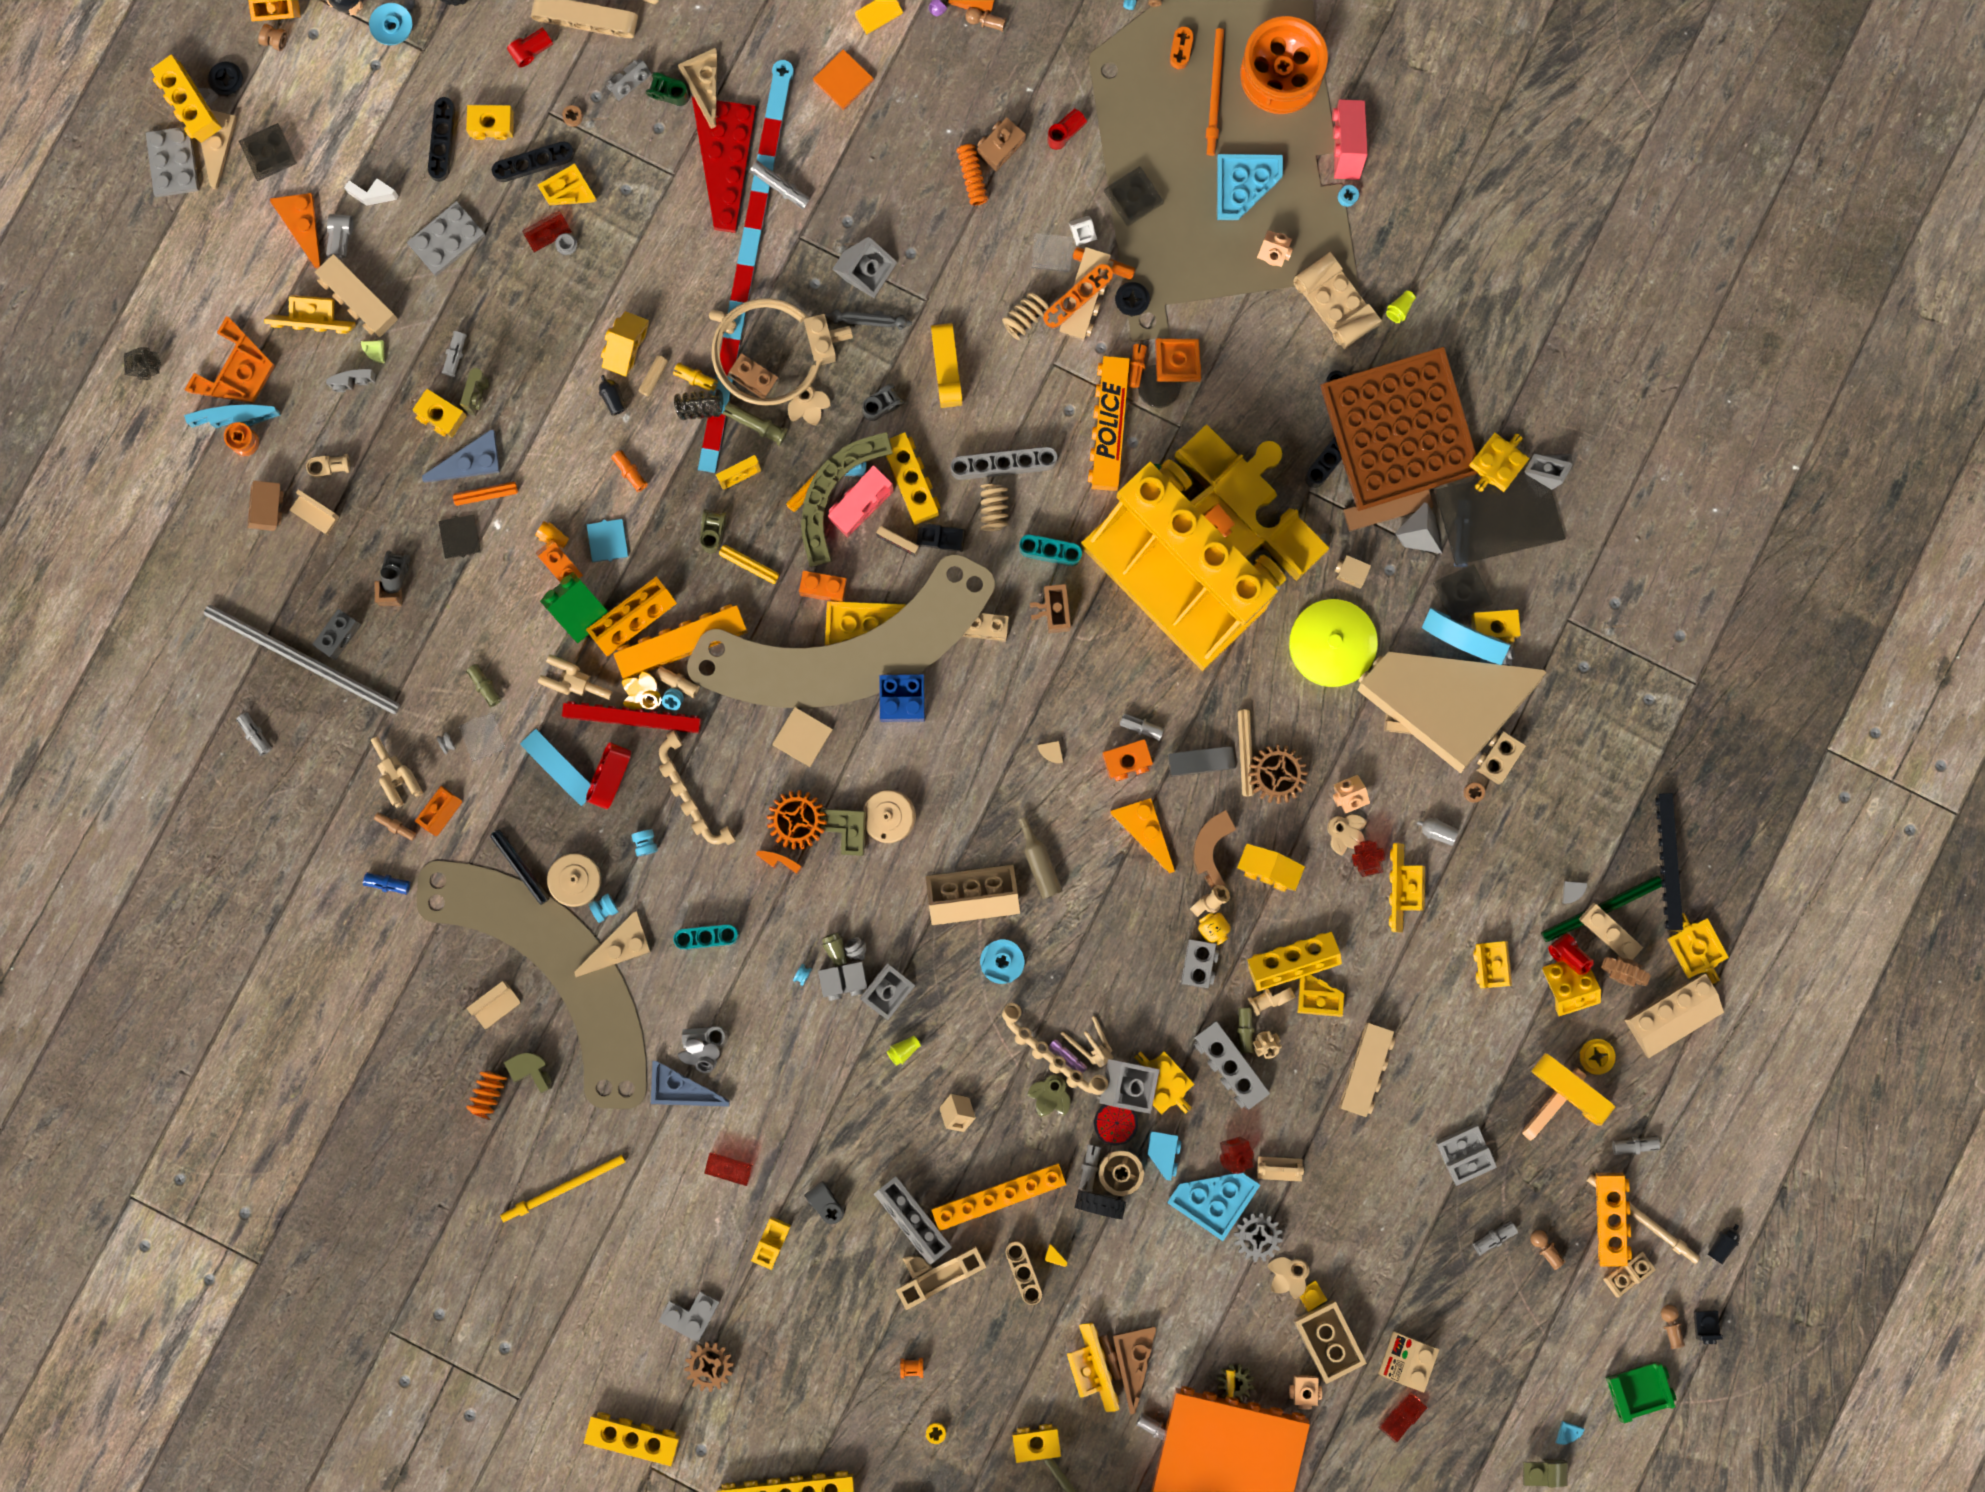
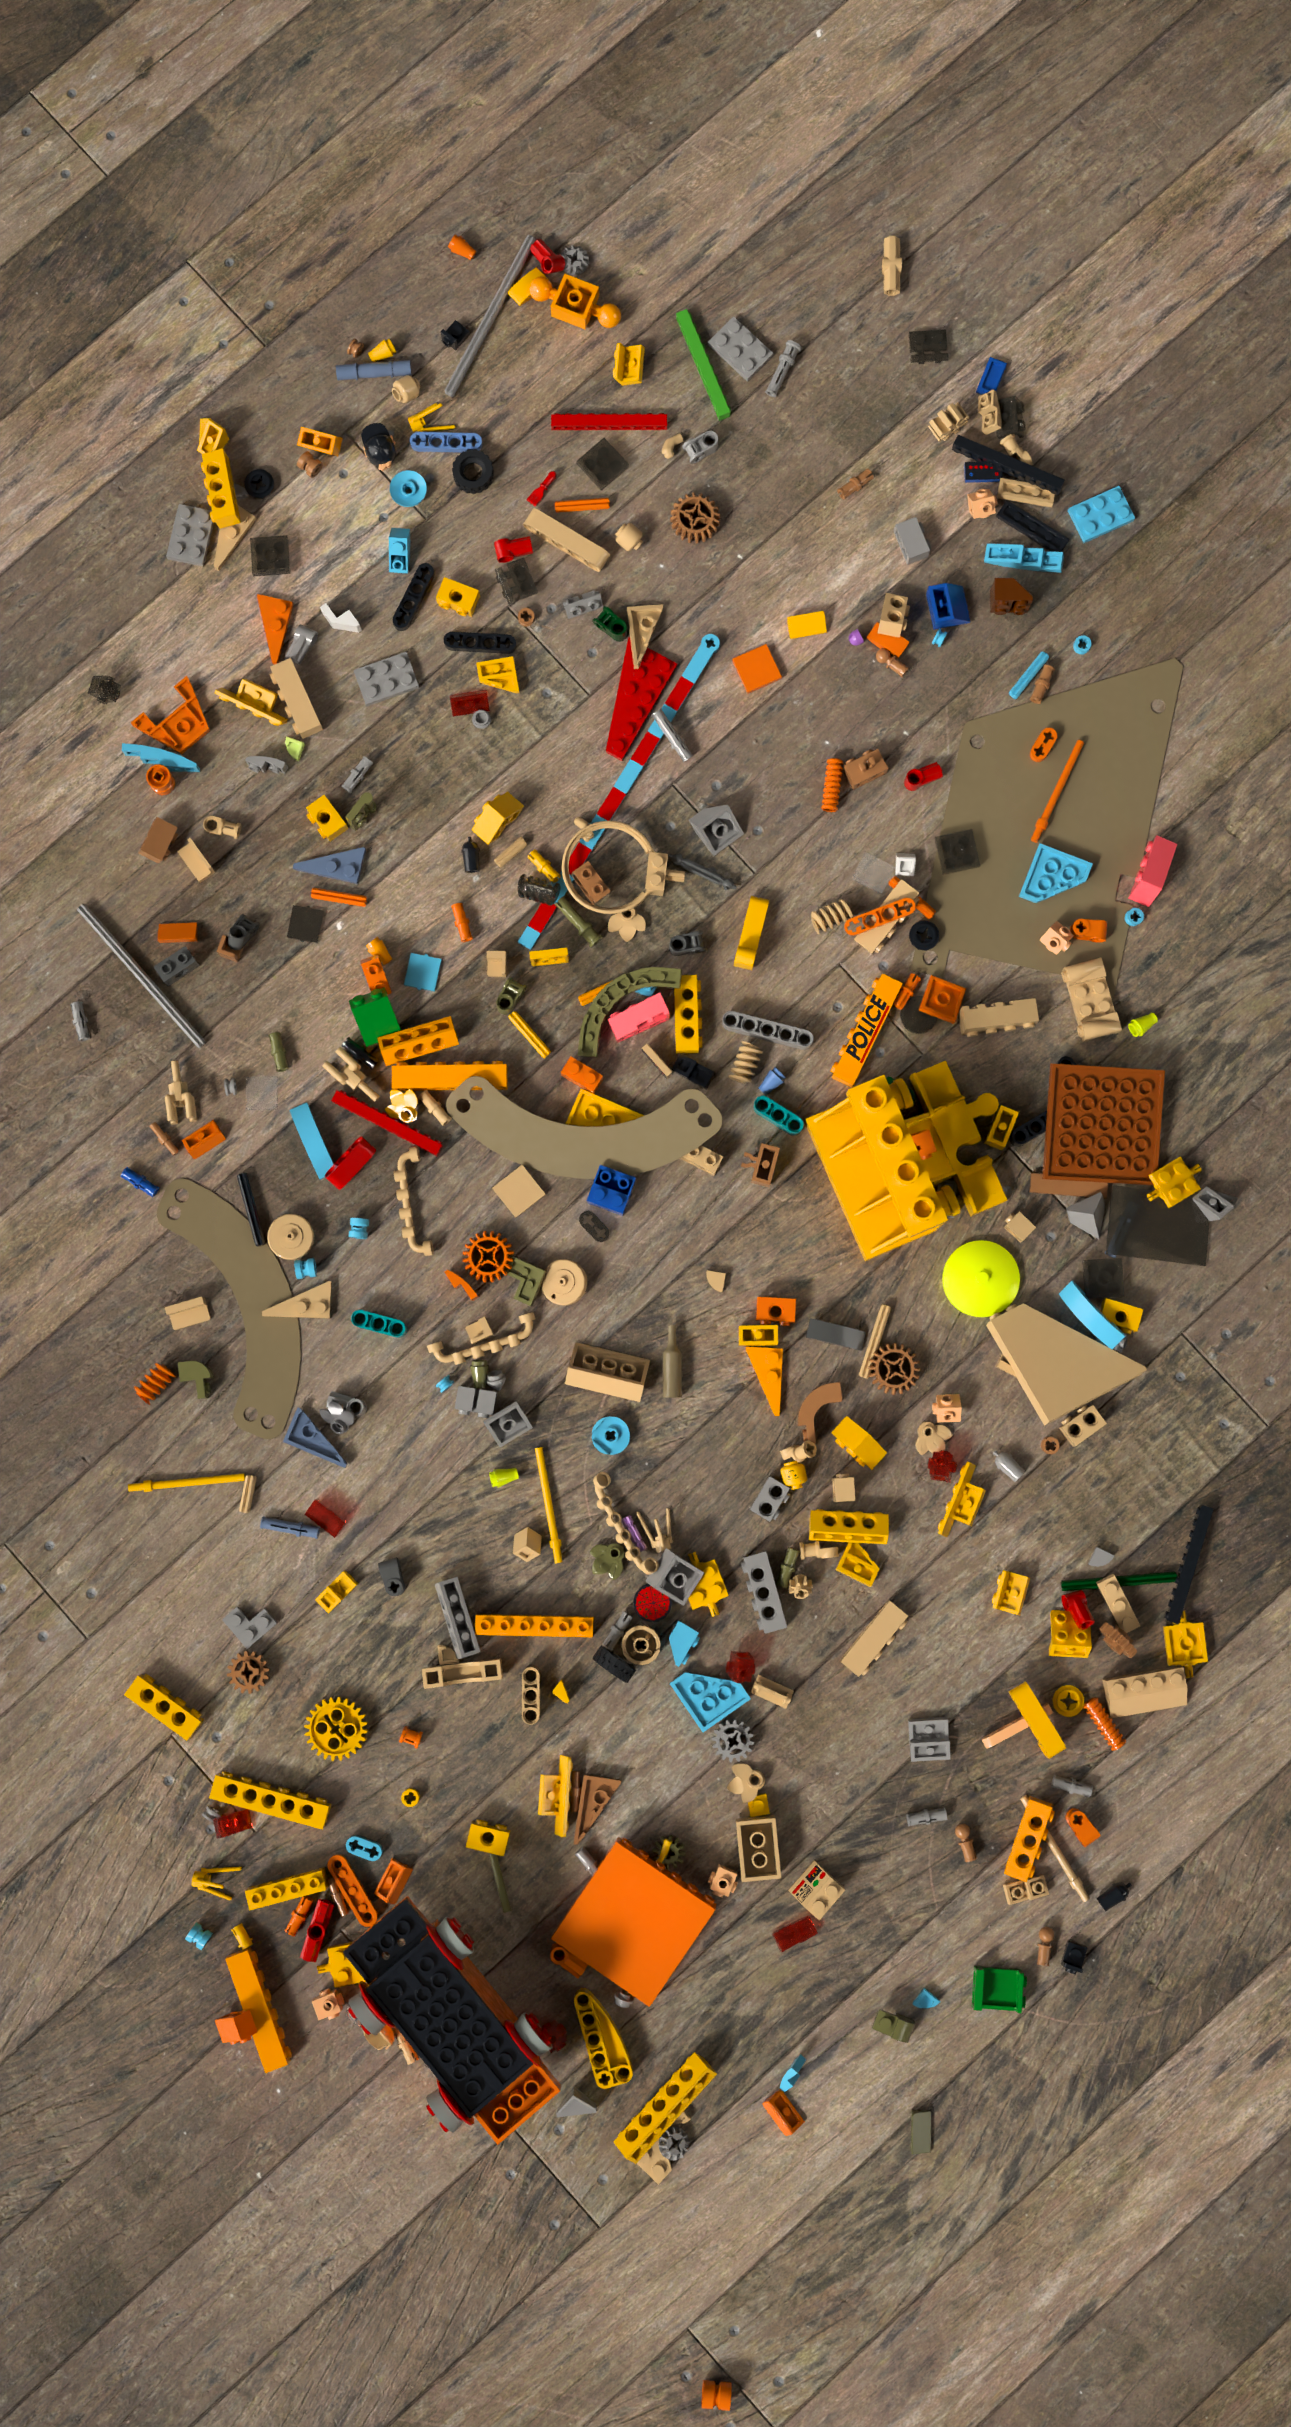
camera: 25 degrees right, 0 degrees up
medium azure bush [662,688,684,710] -> none
light grey axle [1120,714,1164,741] -> none
orange wheel [1240,16,1328,114] -> none
none -> orange slope [158,922,198,943]
none -> yellow slope [197,418,230,454]
none -> tan axle [239,1475,257,1513]
none -> sand blue pin [260,1516,320,1539]
none -> yellow gear [304,1696,368,1761]
none -> black pin [342,1037,379,1070]
none -> medium azure slope [389,528,410,573]
none -> tan bar [427,1312,536,1365]
none -> tan panel [465,1317,494,1345]
none -> tan panel [487,951,507,977]
none -> clear smoke plate [495,557,538,604]
none -> yellow bar [535,1447,563,1564]
none -> clear smoke beam [579,1211,610,1243]
none -> yellow brick [738,1325,778,1346]
none -> medium blue cone [758,1067,786,1096]
none -> tan brick [832,1474,855,1502]
none -> tan wedge [958,998,1039,1037]
none -> yellow brick [984,1105,1019,1150]
none -> orange piece [1065,1808,1101,1848]
none -> orange piece [1069,919,1107,943]
none -> orange piece [1083,1697,1126,1751]

